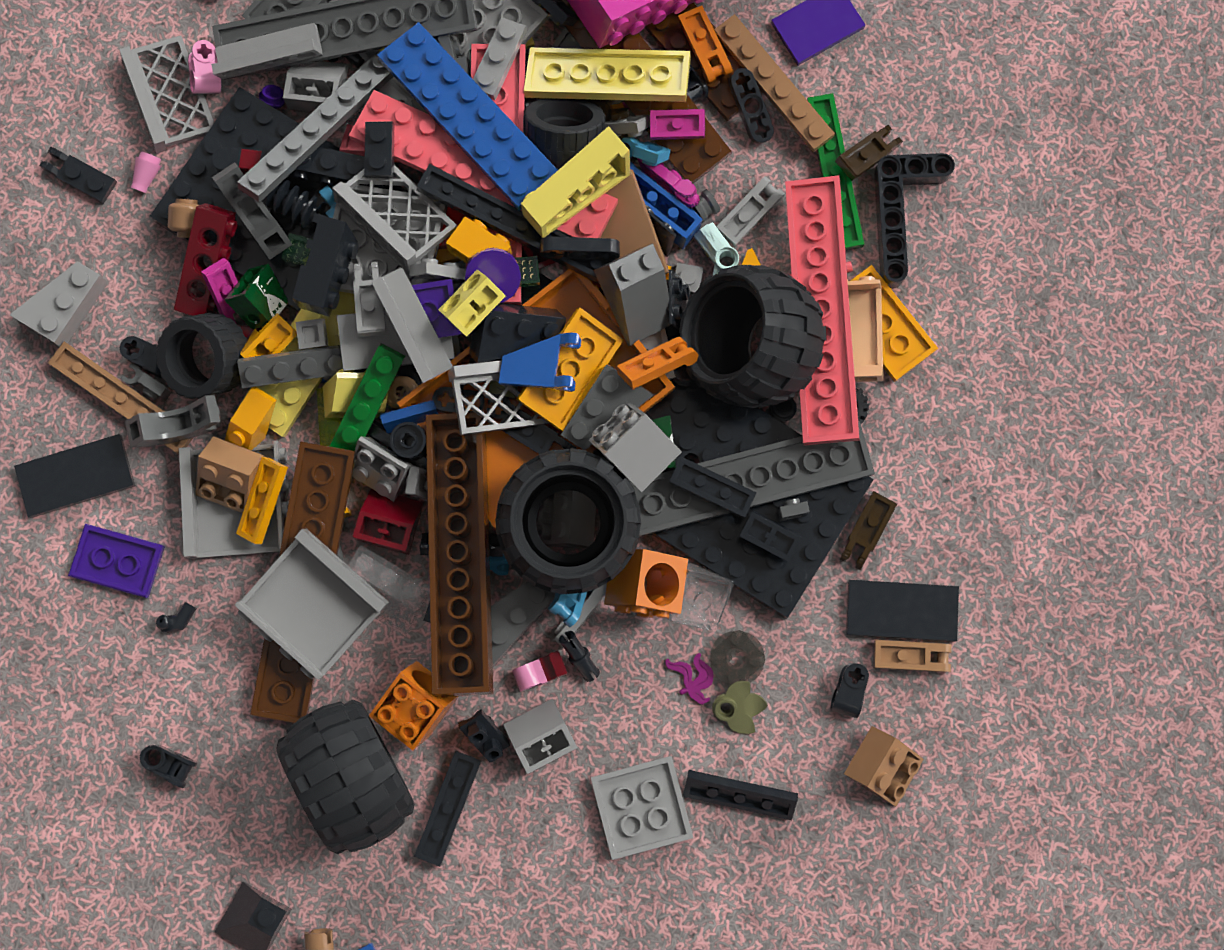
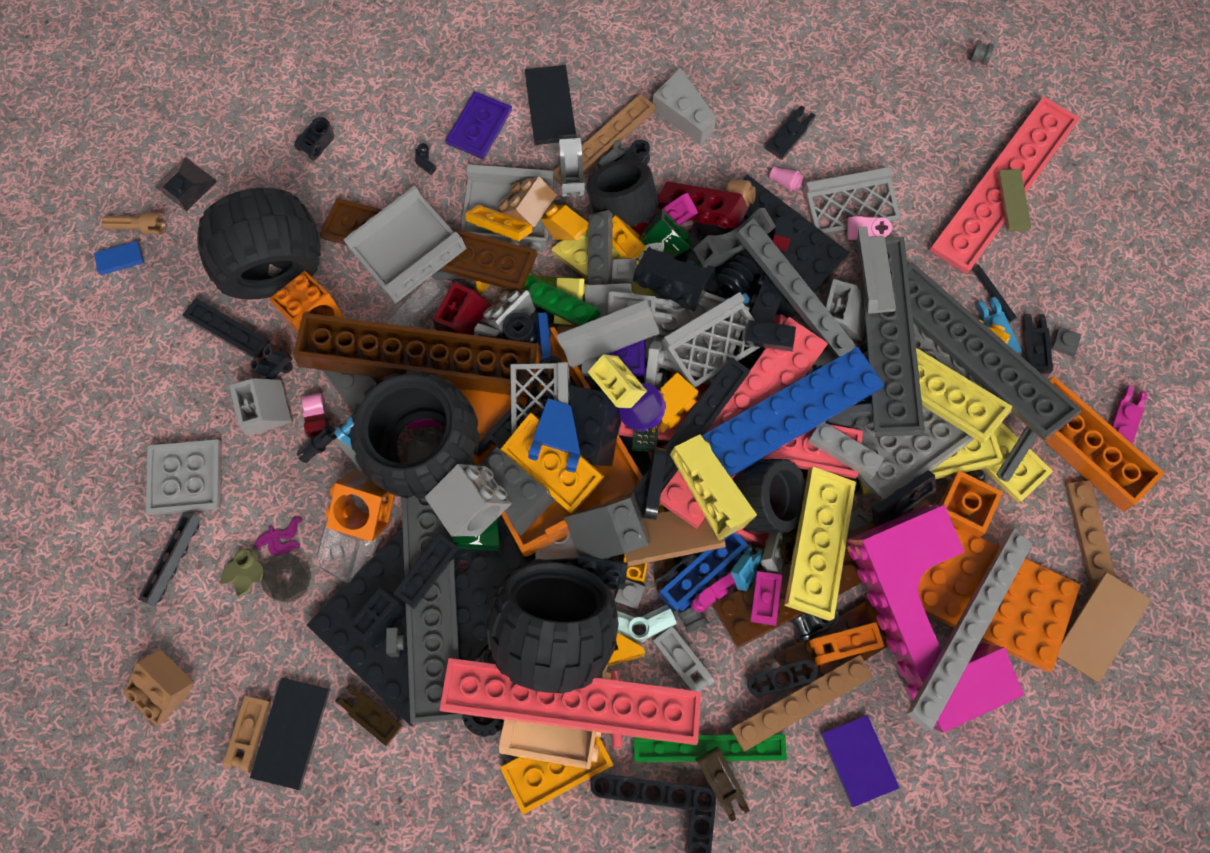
camera: 100 degrees right, 10 degrees down
dark purple plate [259,85,285,109] -> none
orange plate [617,337,699,389] -> none
black piece [830,663,869,718] -> none

